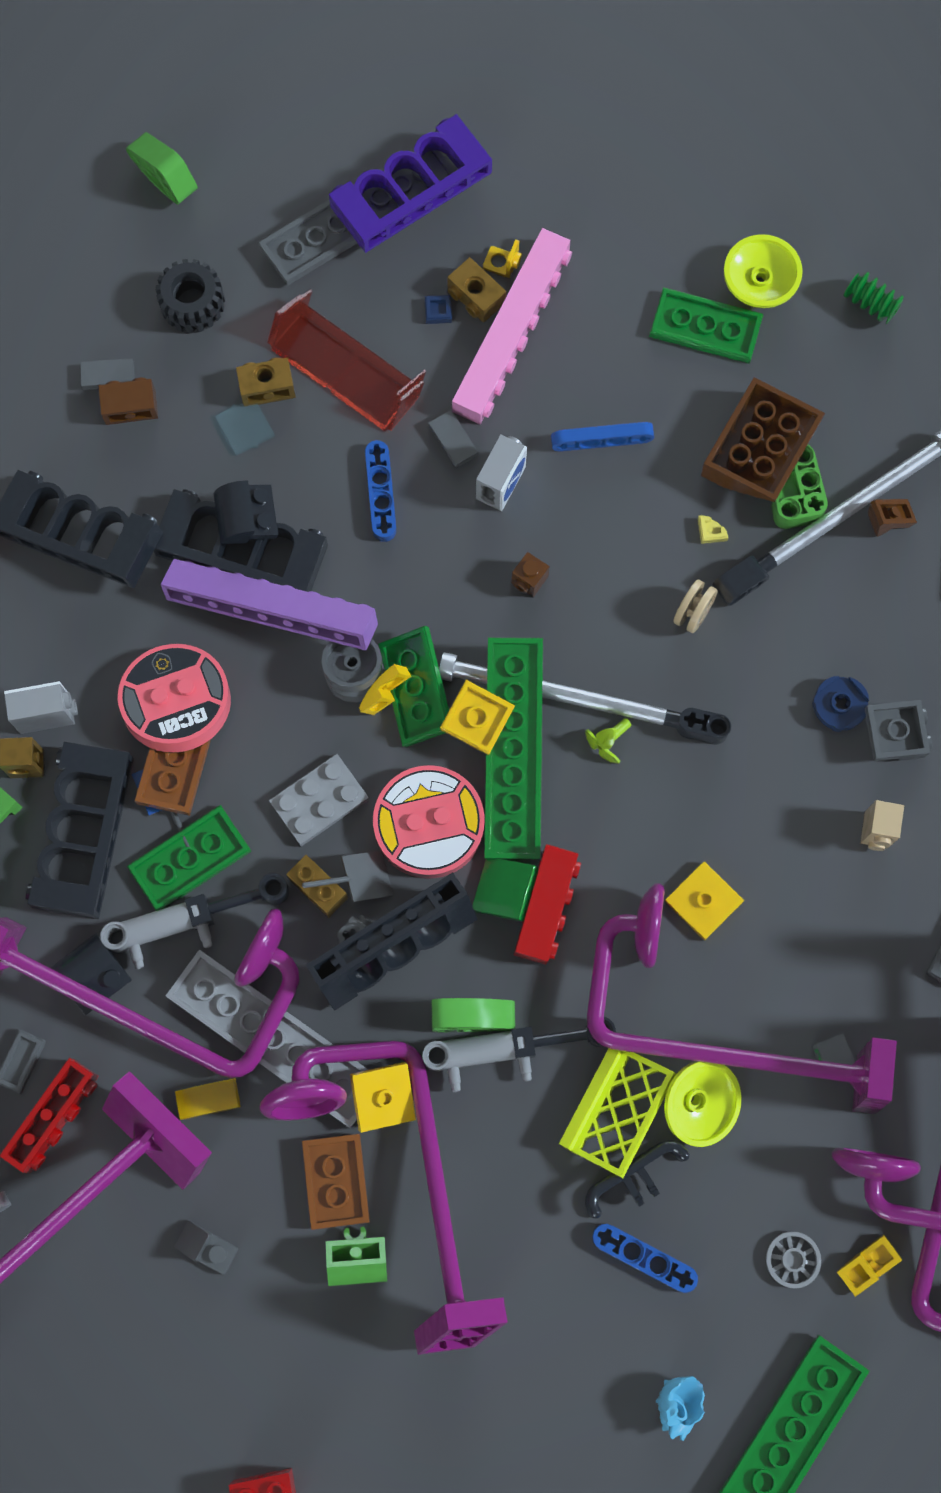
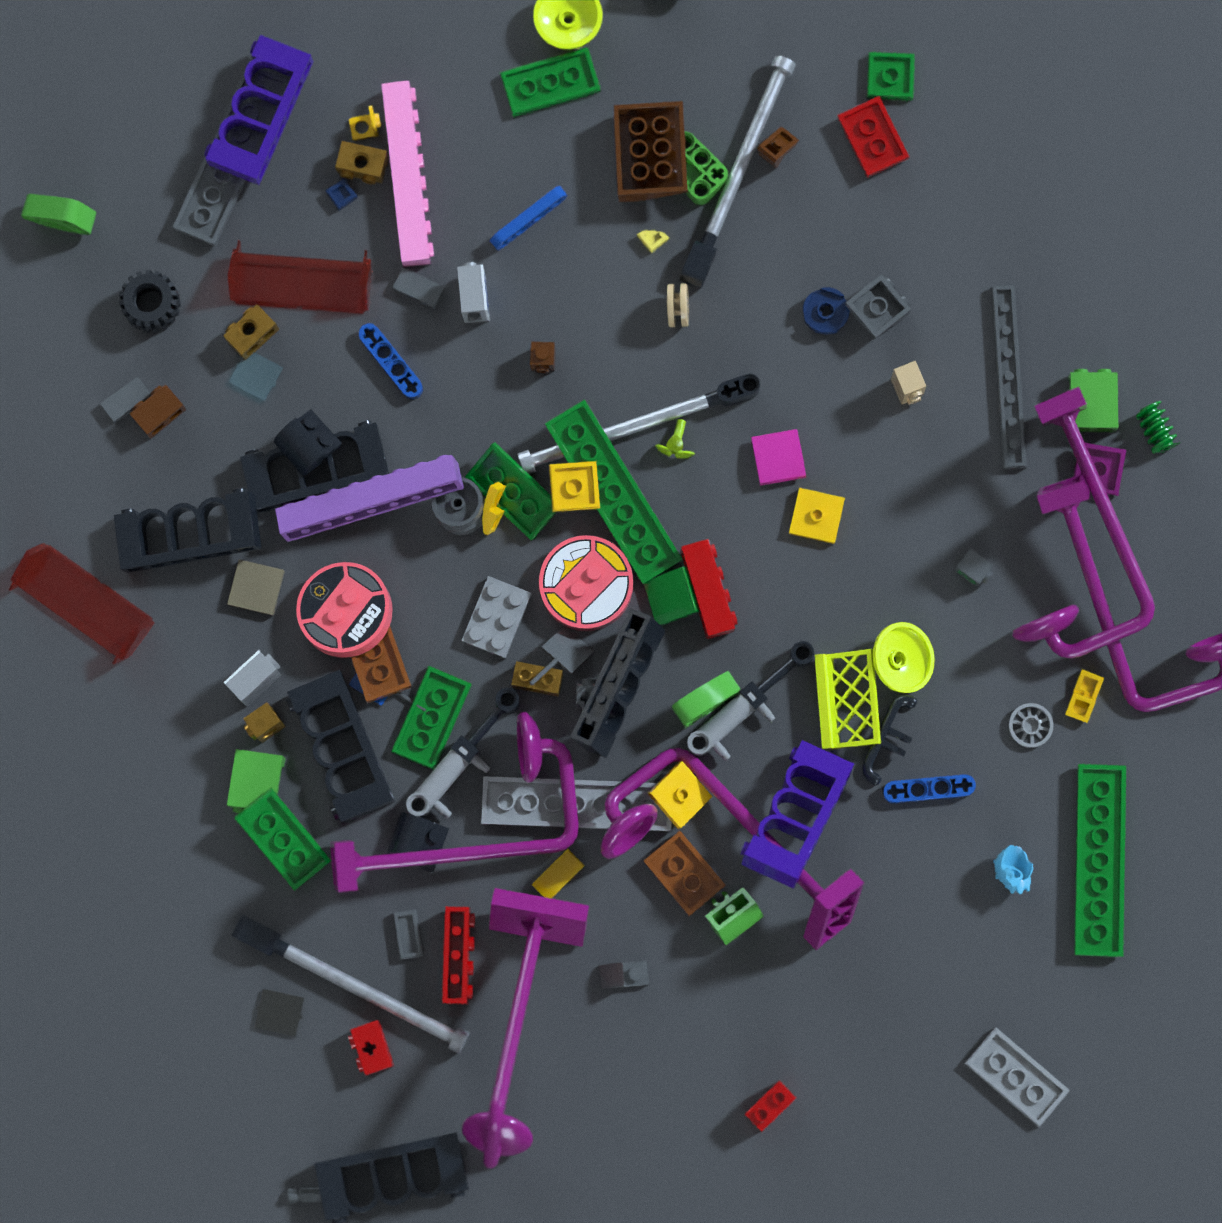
camera: 25 degrees left, 5 degrees up
magenta piece [587,883,897,1114] -> none
none -> dark tan tile [227,559,285,616]
none -> dark purple fence [740,740,854,889]
none -> dark pink slope [751,429,806,486]

